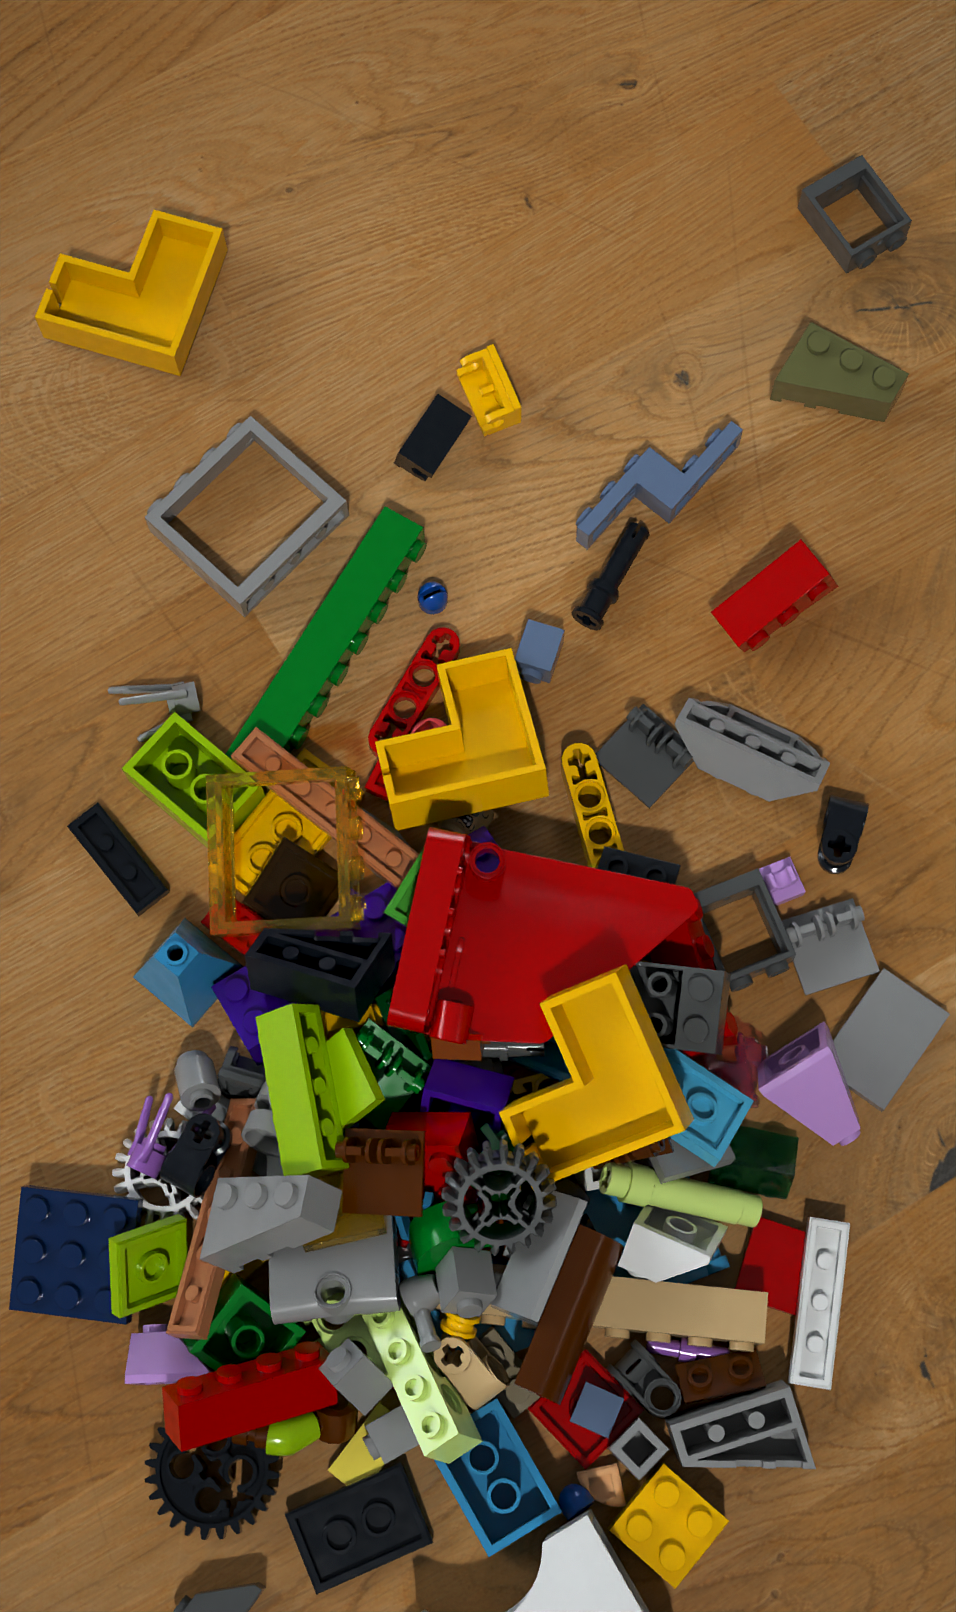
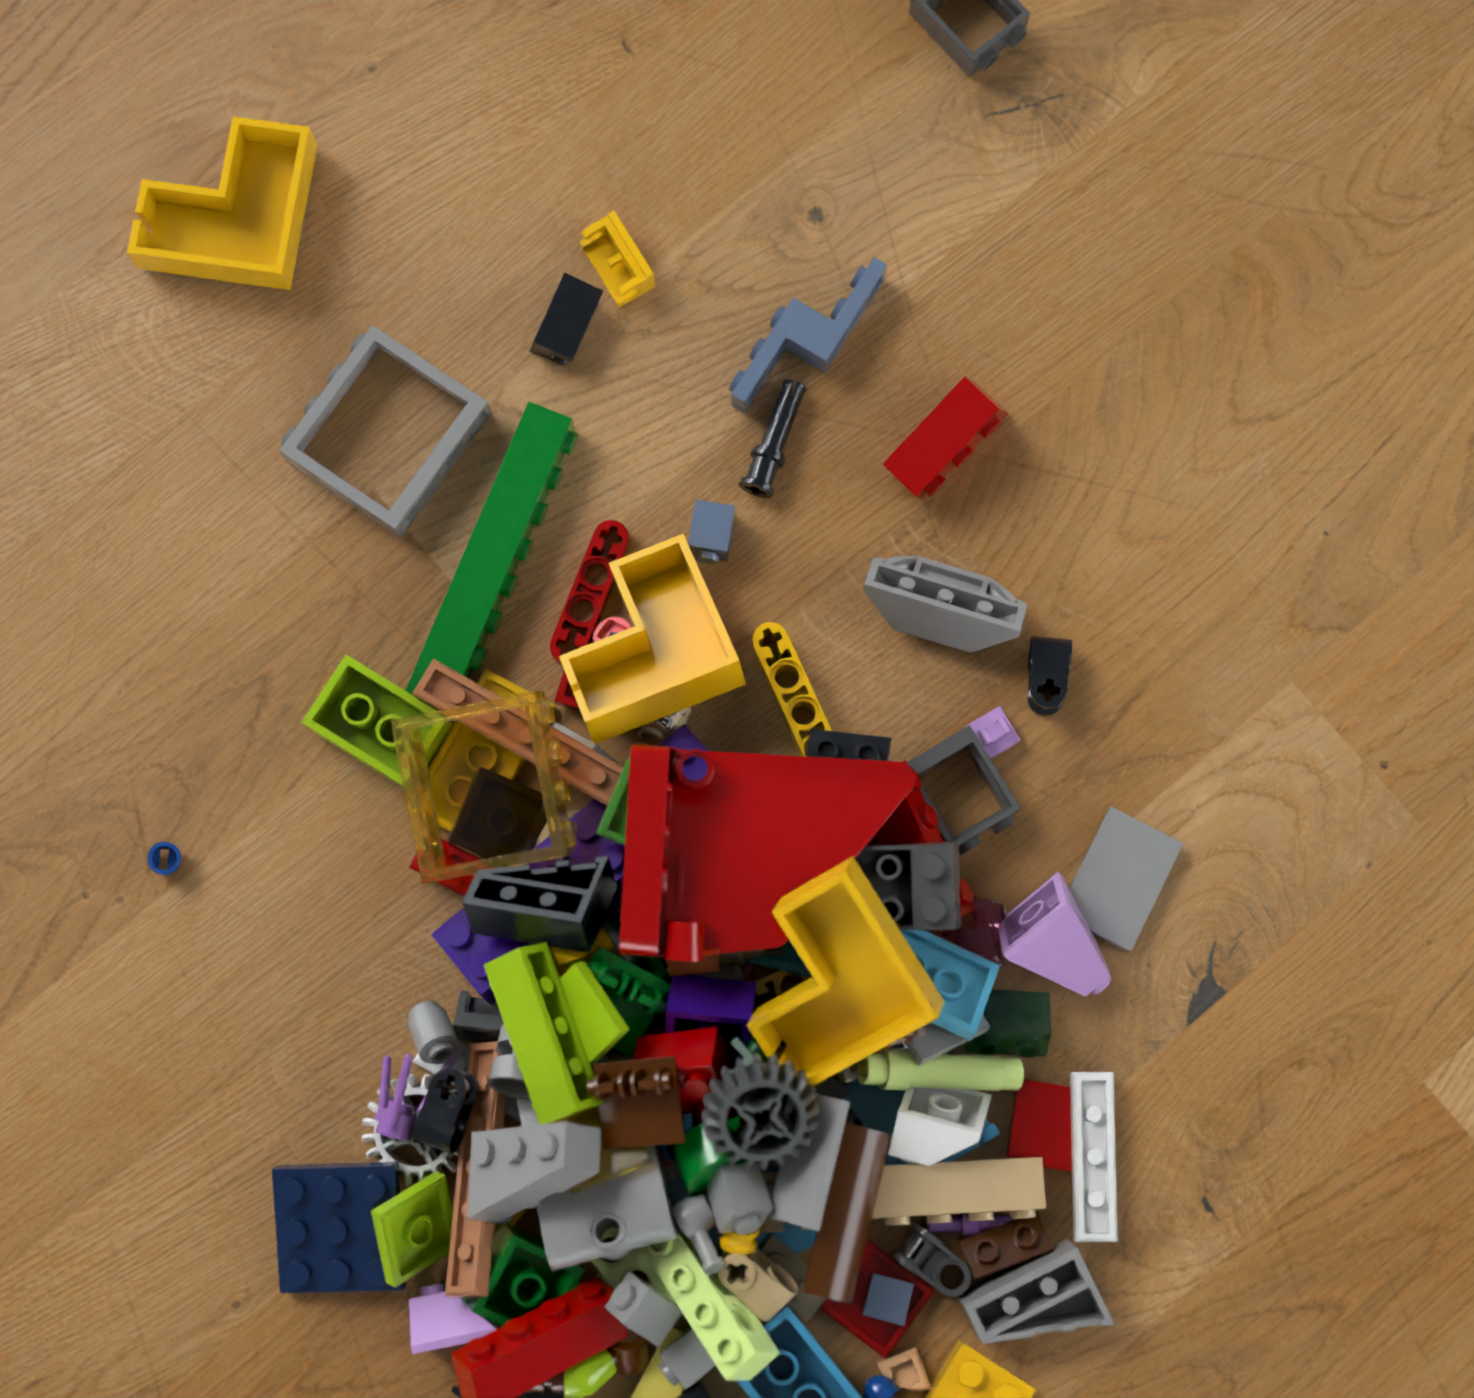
camera: 10 degrees left, 5 degrees up
black tile [67,803,169,917] -> none
light grey plant [108,681,201,742] -> none
dark azure slope [133,918,244,1028] -> none
blue hinge [417,581,448,614] -> none
dark grey hinge [596,704,694,809] -> none
light grey brick [607,1418,669,1480] -> none
olive wedge [770,322,909,422] -> none
light grey hinge [782,898,880,996] -> none

